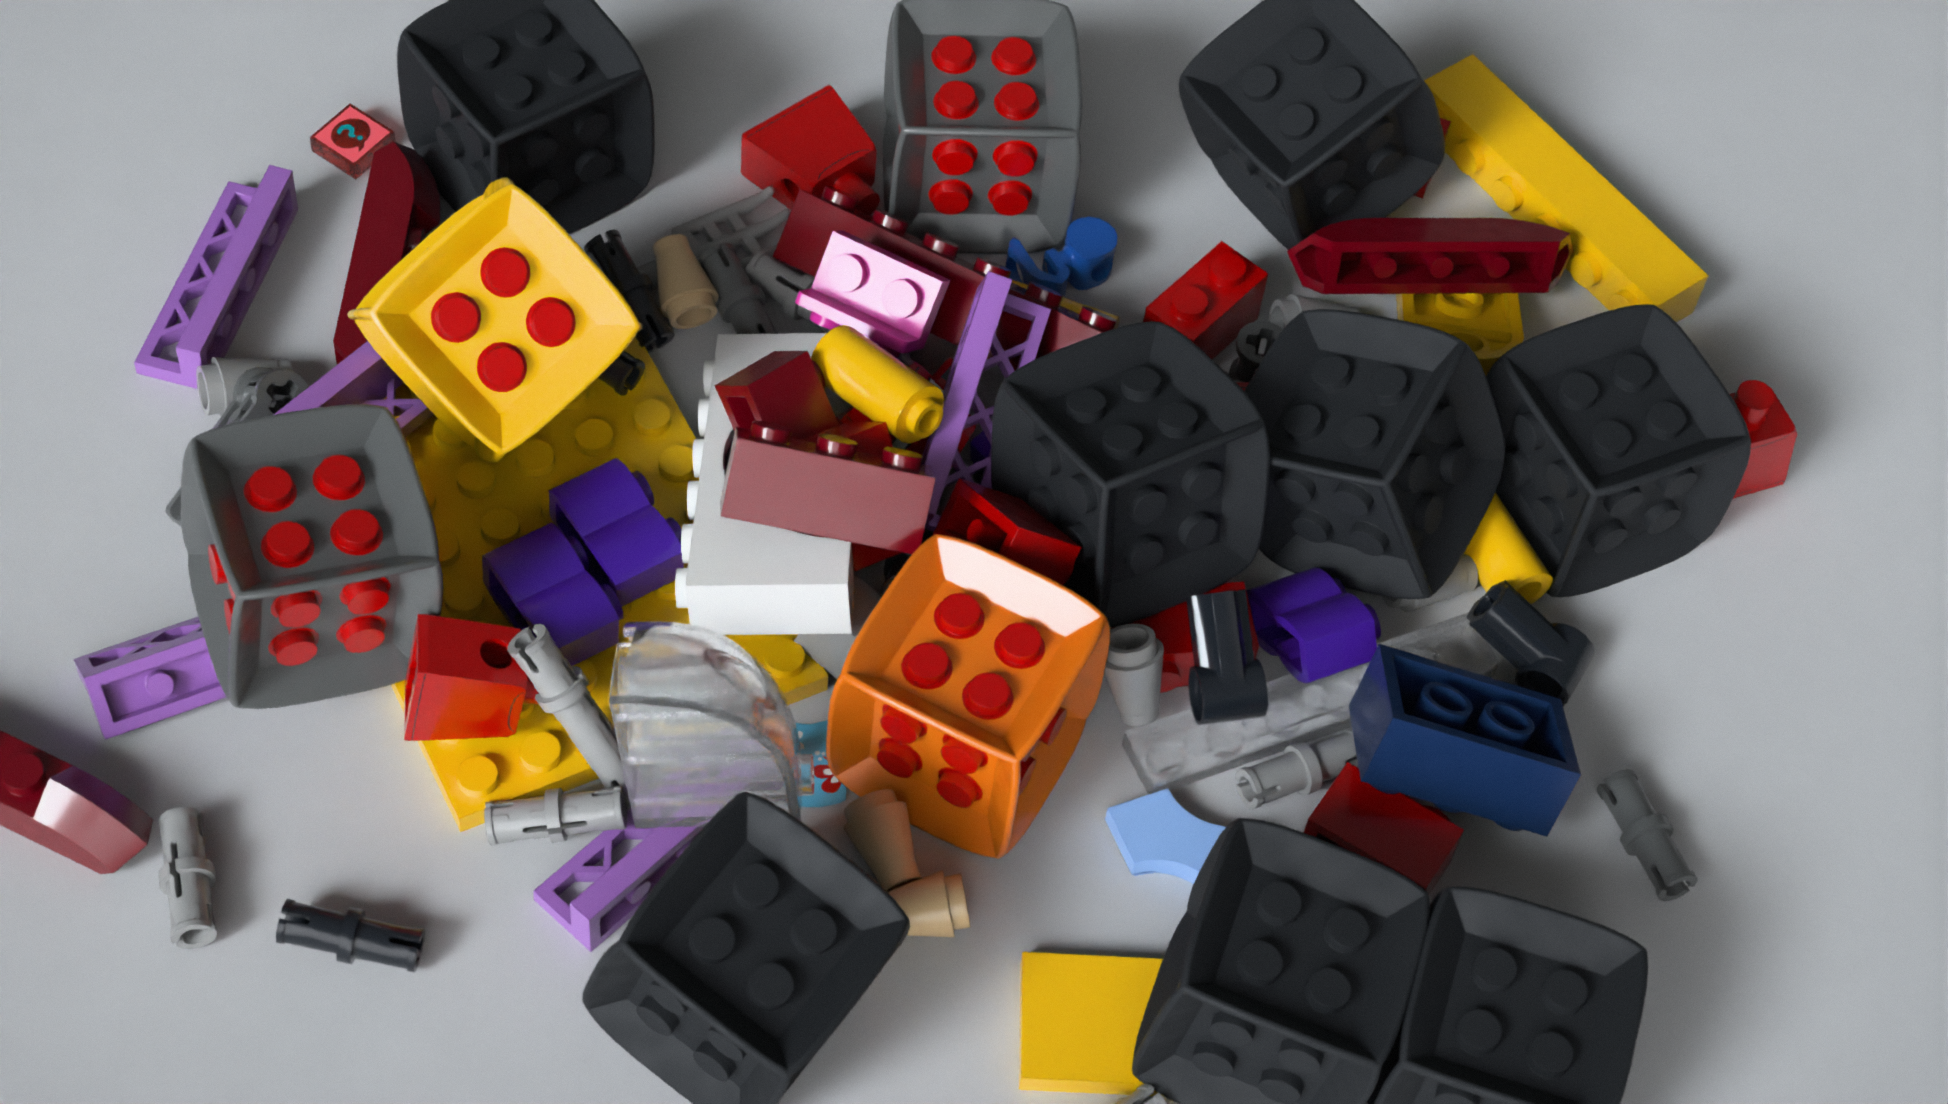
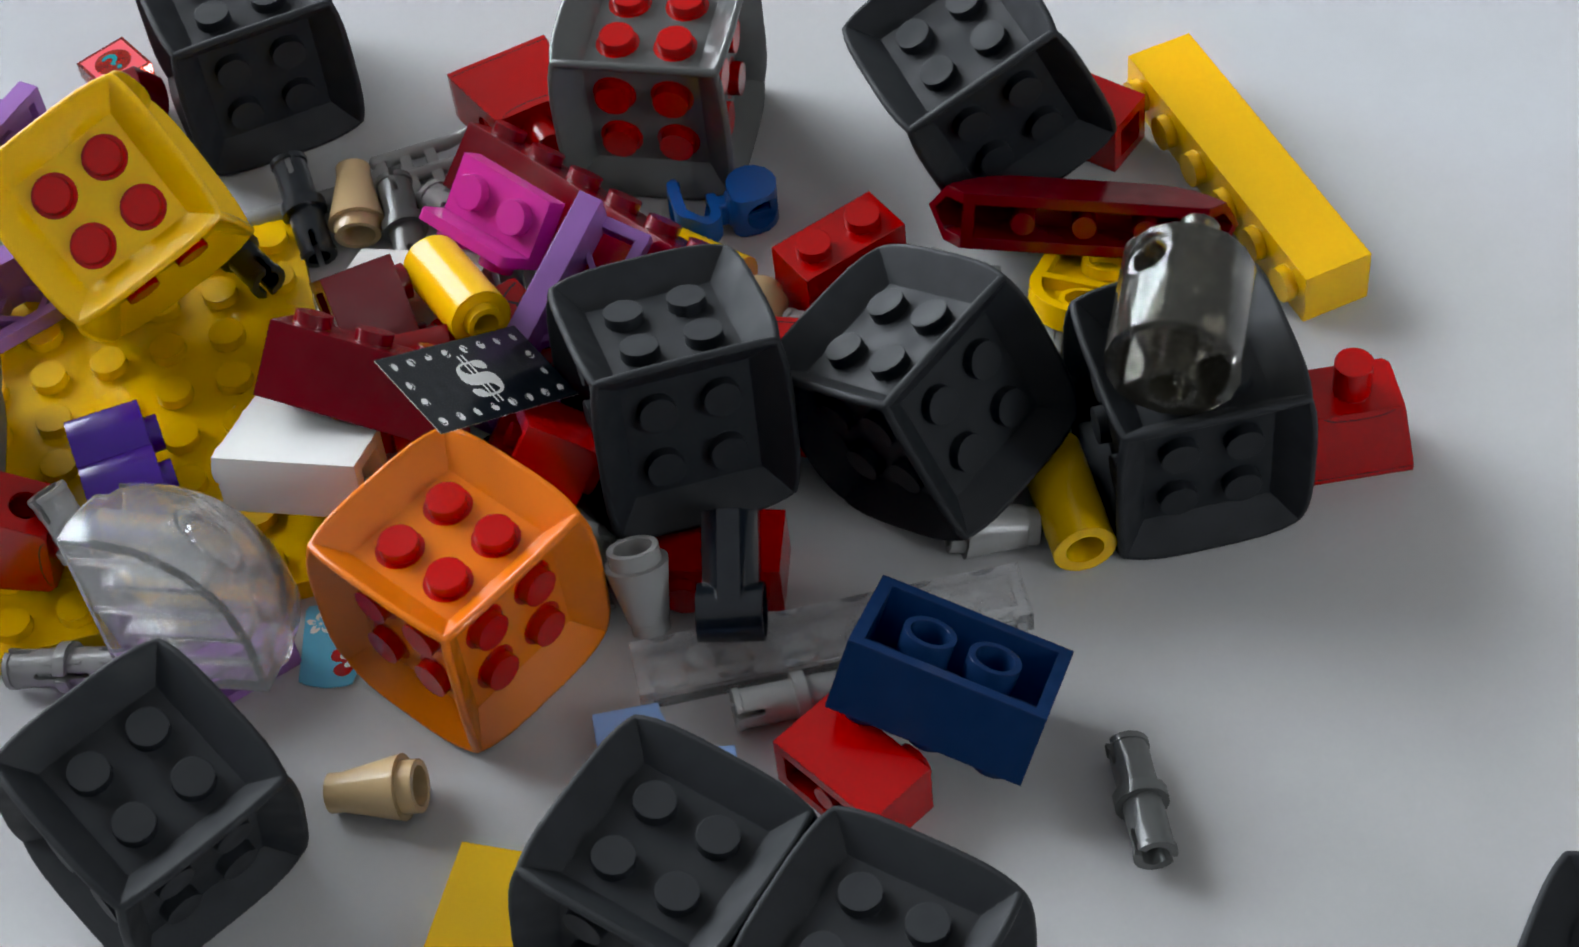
camera: 25 degrees right, 5 degrees down
dark purple brick [549,458,684,607] -> none
tan cone [844,789,922,892] -> none
dark purple brick [1246,567,1381,683] -> none
black piece [1466,580,1594,706] -> none
none -> black sticker [374,326,578,435]
none -> clear smoke cylinder [1104,213,1257,415]

